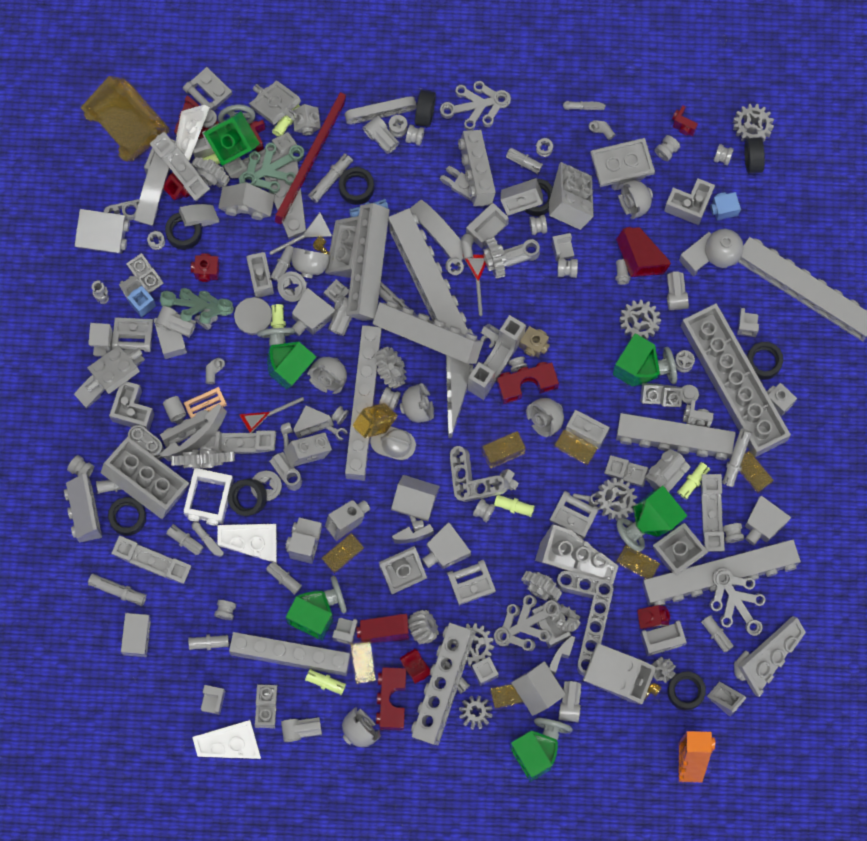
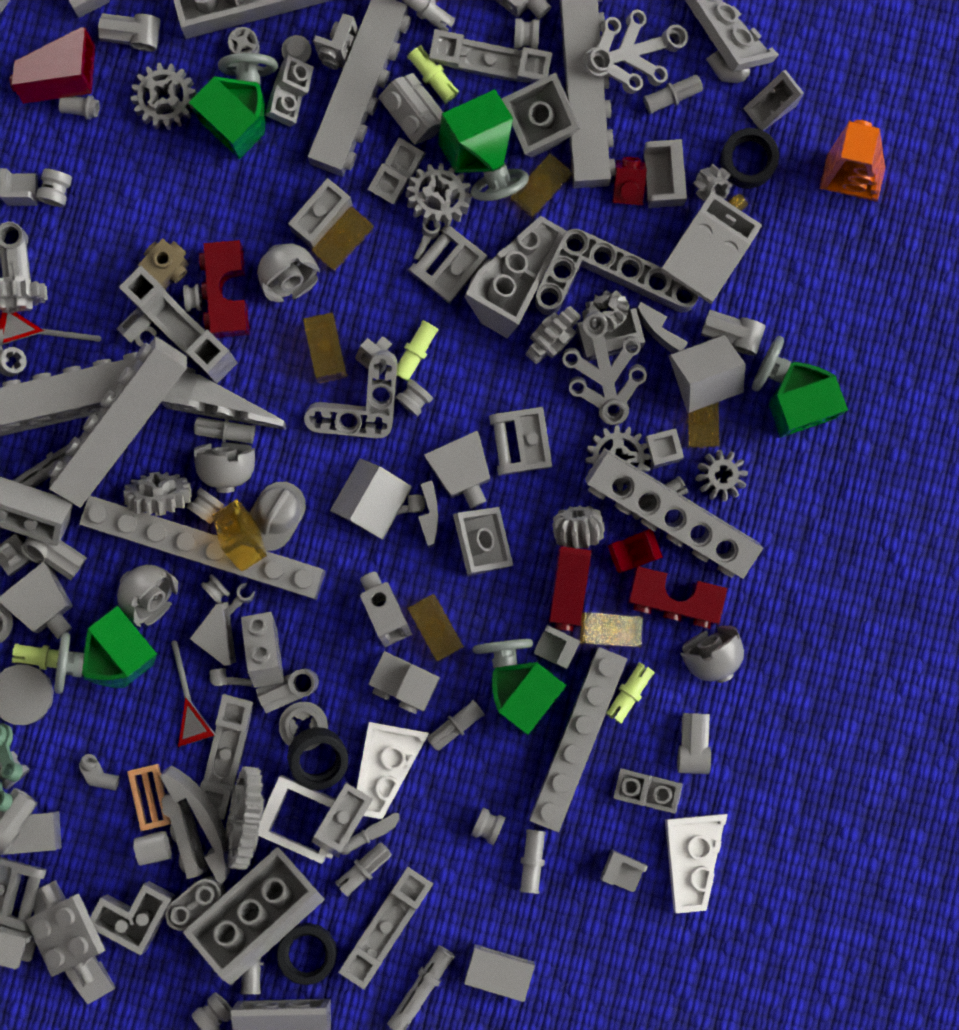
camera: 80 degrees left, 10 degrees up
none -> light grey axle [194,417,256,445]
none -> light grey panel [312,783,373,858]

